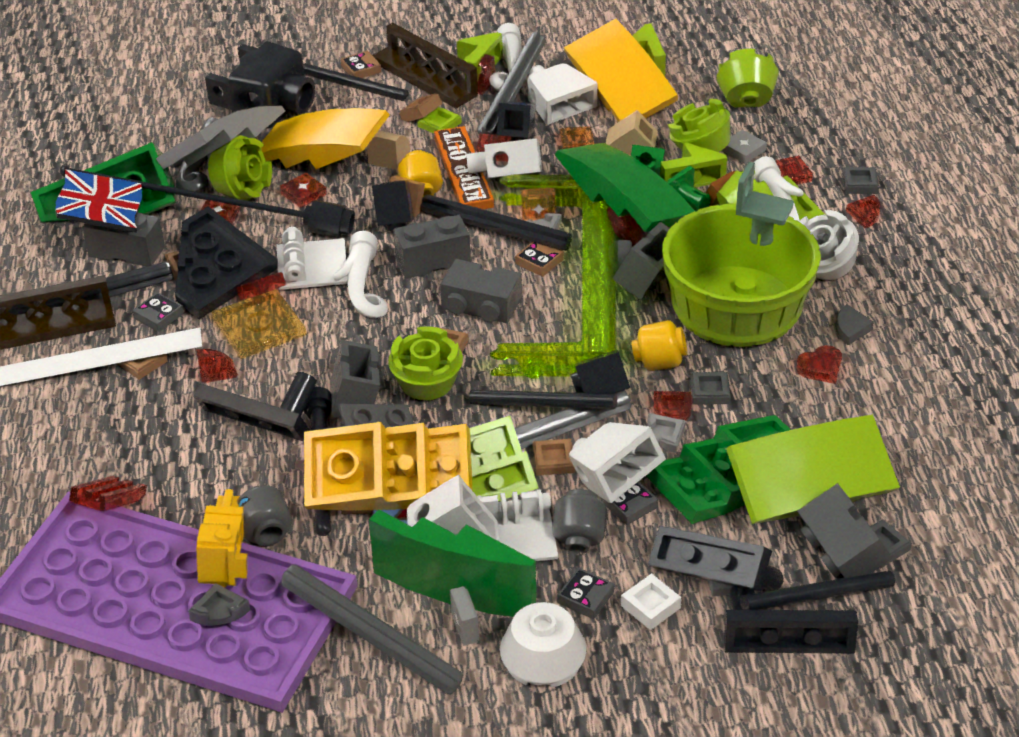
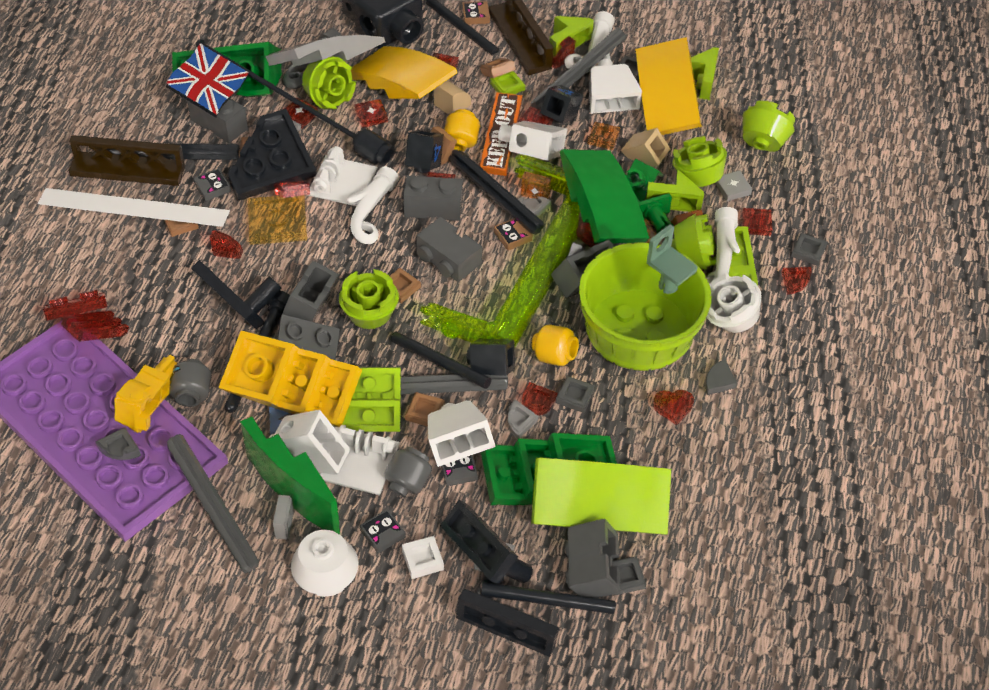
camera: 20 degrees right, 10 degrees up
none -> clear red plate [43,290,108,321]

